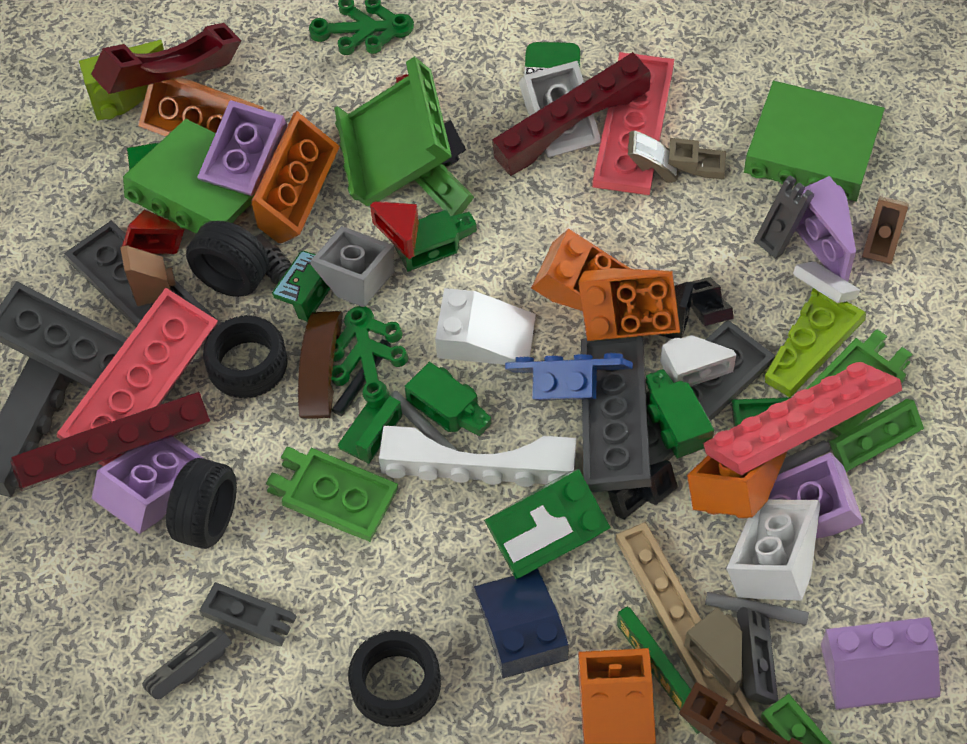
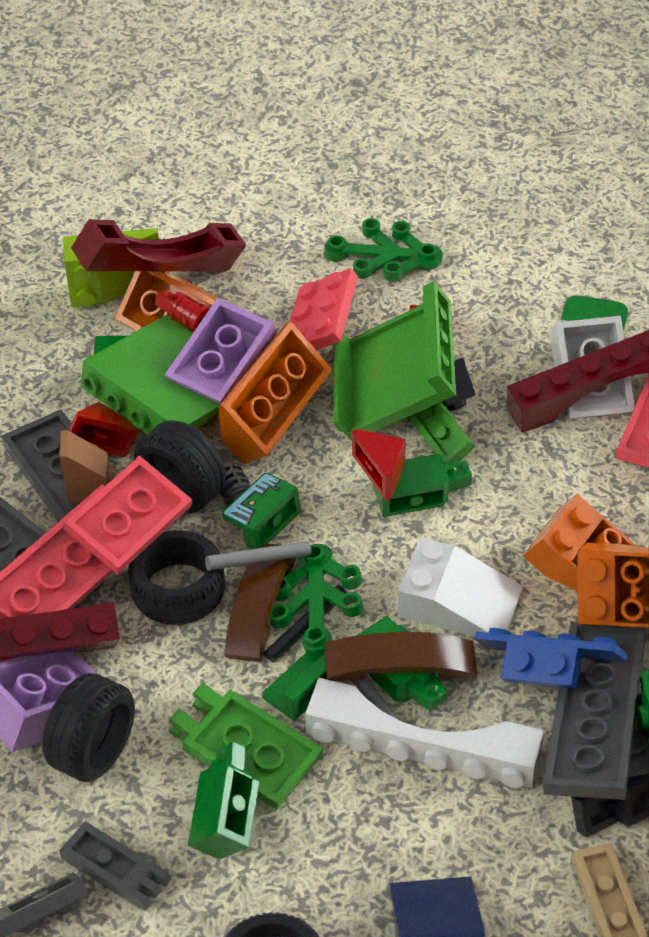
camera: 10 degrees right, 10 degrees down
light grey slope [311,226,394,307] -> none
green slope [484,469,611,579] -> none
none -> coral plate [64,456,192,575]
none -> red hinge [154,291,210,333]
none -> green hinge [188,742,259,859]
none -> light grey bar [205,541,311,571]
none -> coral plate [290,268,358,350]
none -> reddish brown slope [324,632,478,680]

